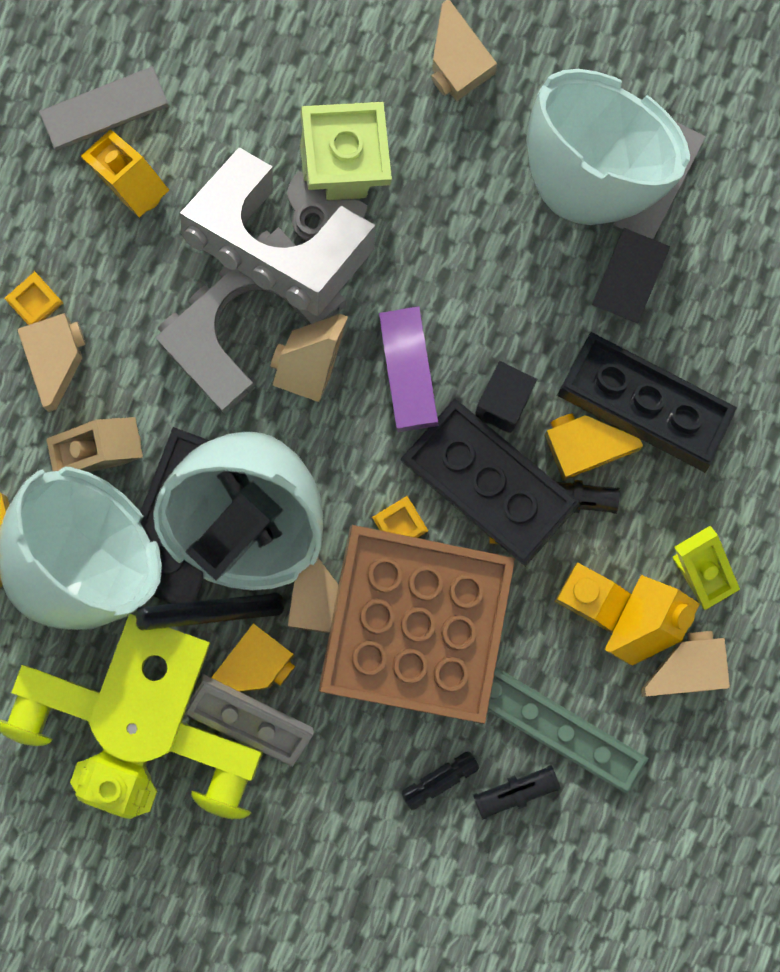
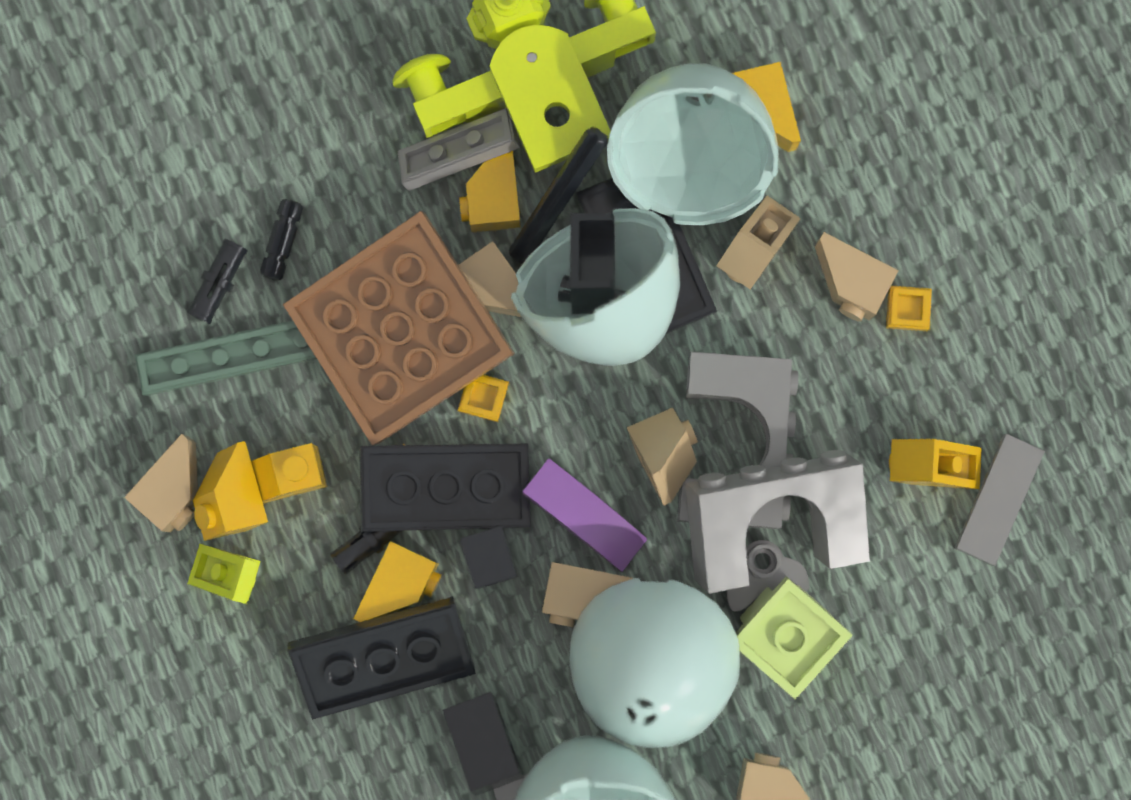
camera: 135 degrees right, 0 degrees up
none -> tan slope [542,562,635,627]
none -> light aqua piece [570,578,740,748]

